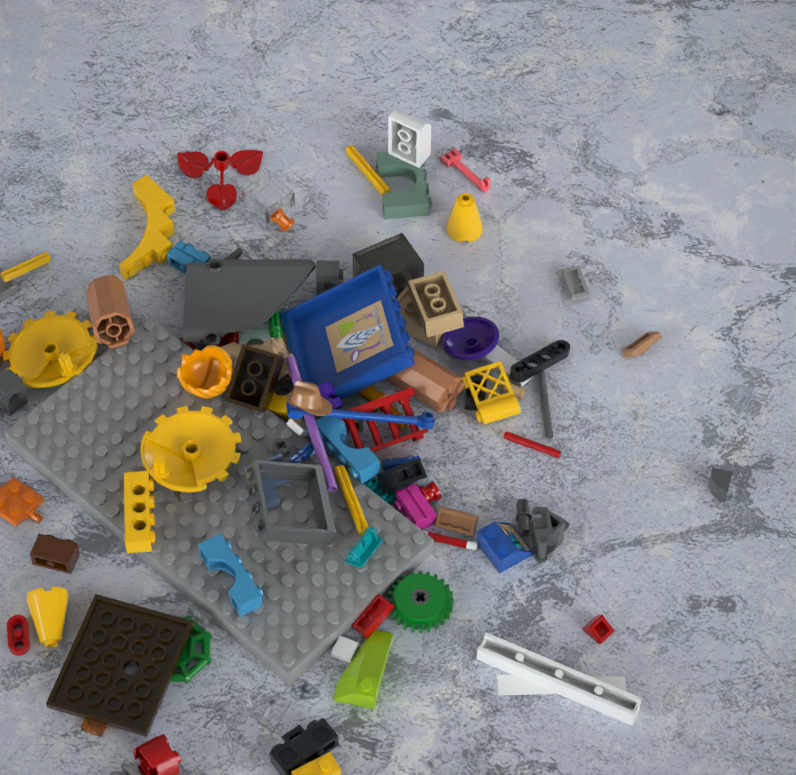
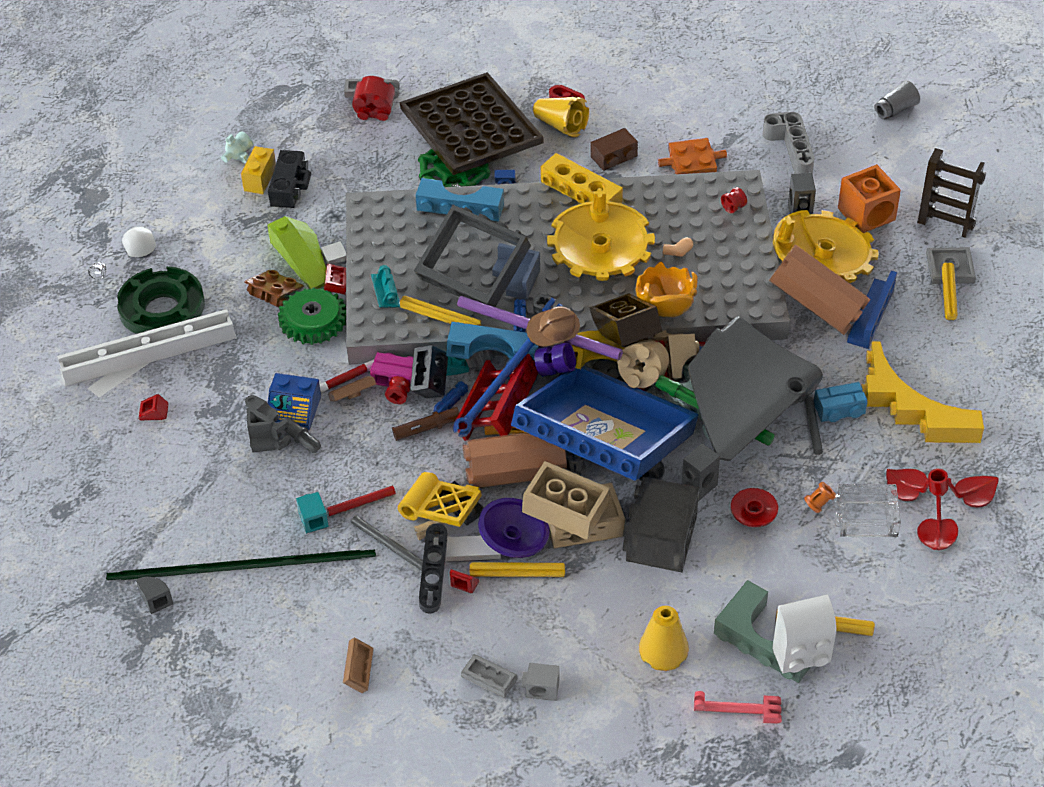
camera: 135 degrees right, 5 degrees down
none -> dark green piece [106,549,376,581]
none -> dark green piece [117,266,205,334]
none -> dark orange hinge [244,270,304,308]
none -> teal brick [296,491,329,534]
none -> reddish brown pin [392,406,459,441]
none -> red slope [450,569,479,594]
none -> yellow axle [469,562,565,577]
none -> blue tile [495,170,516,185]
none -> light grey brick [522,663,560,701]
none -> light nougat arm [663,237,693,257]
none -> red wheel [721,187,748,214]
none -> red dish [730,488,778,527]
none -> blue fence [847,270,897,349]

